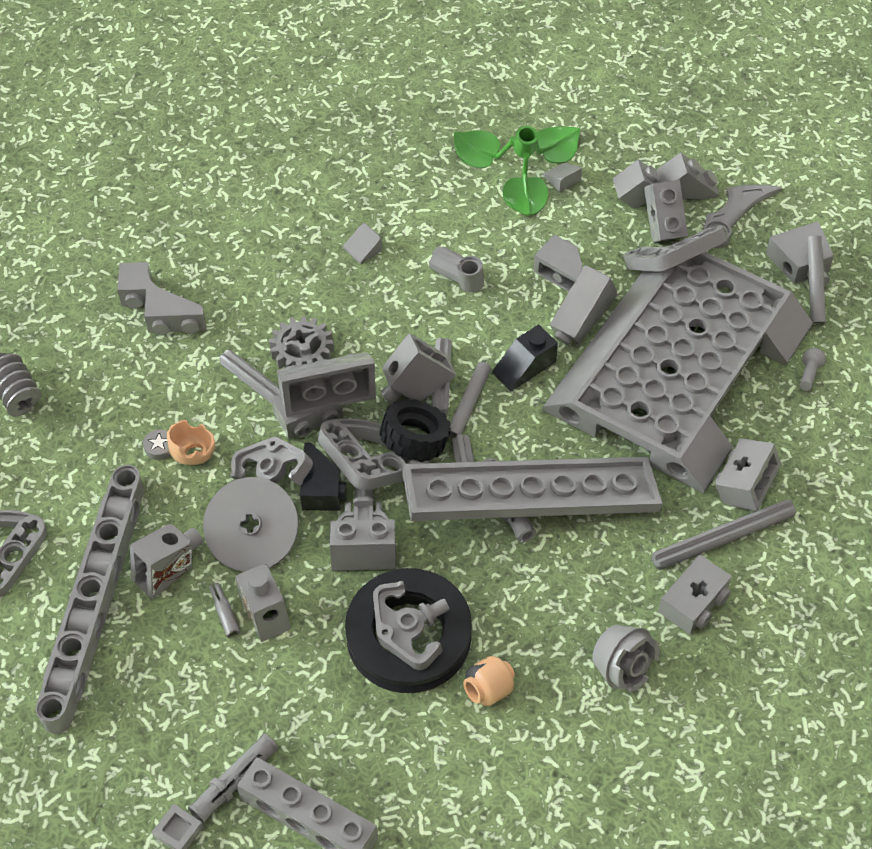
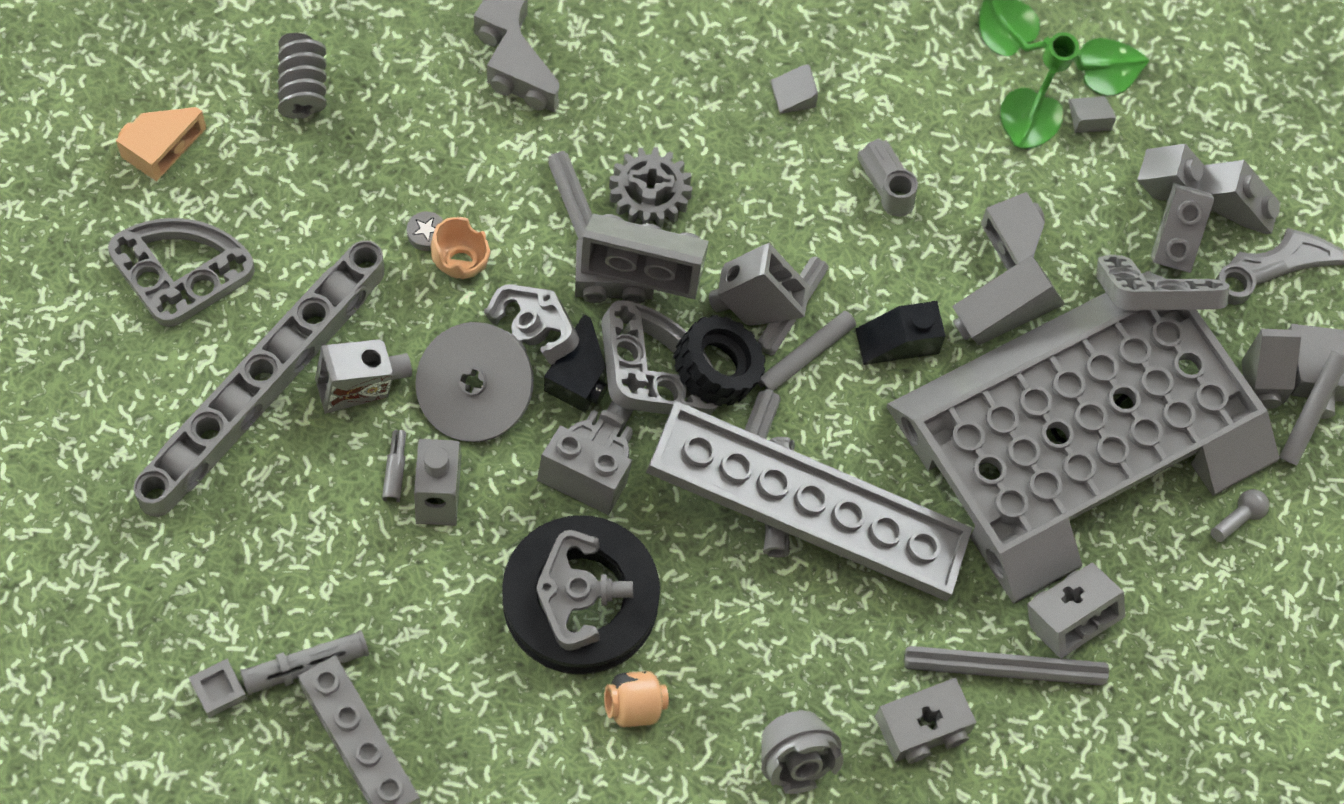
camera: 20 degrees right, 10 degrees up
none -> light grey slope [1242,329,1301,409]

